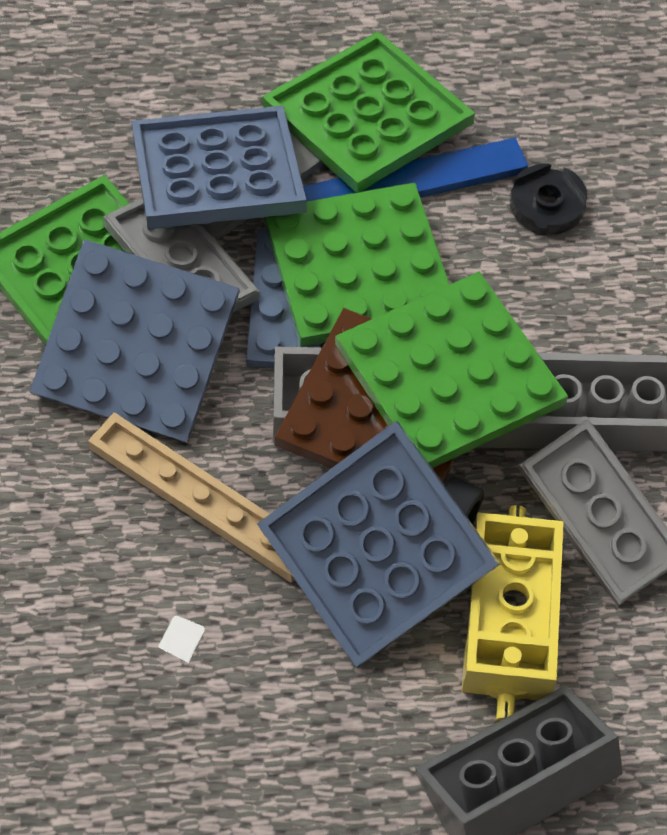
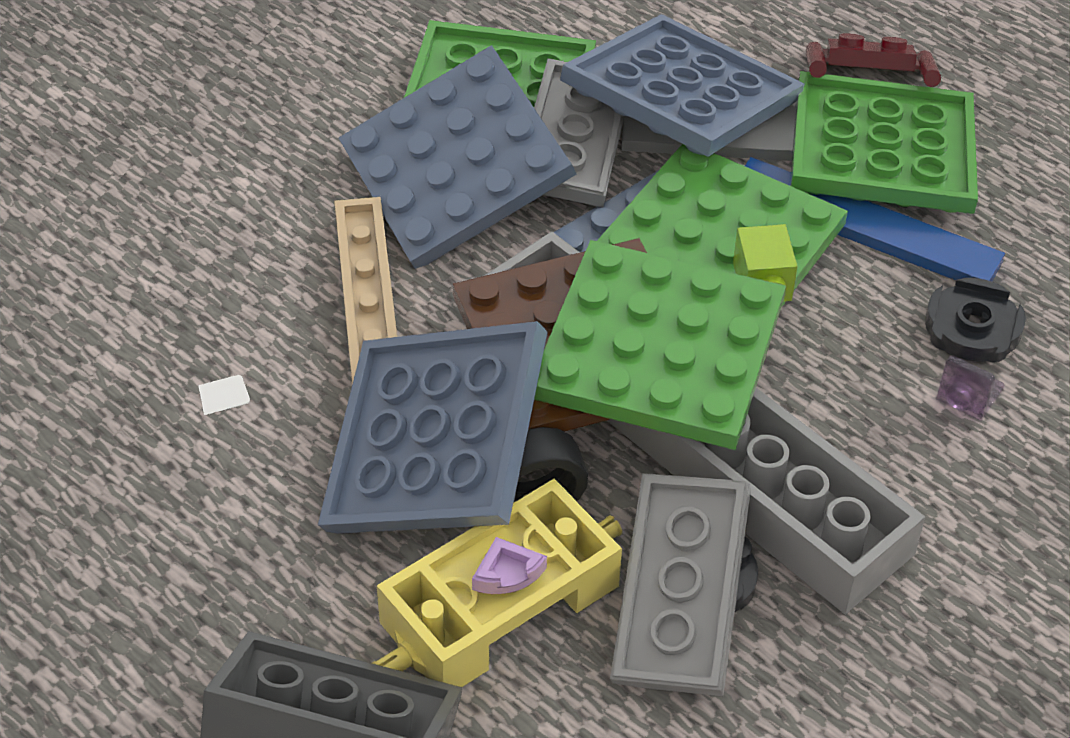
camera: 50 degrees right, 10 degrees down
none -> lavender tile [472,537,547,594]
none -> lime brick [733,224,798,302]
none -> dark red plate [806,33,941,87]
none -> clear purple bracket [936,356,1005,421]

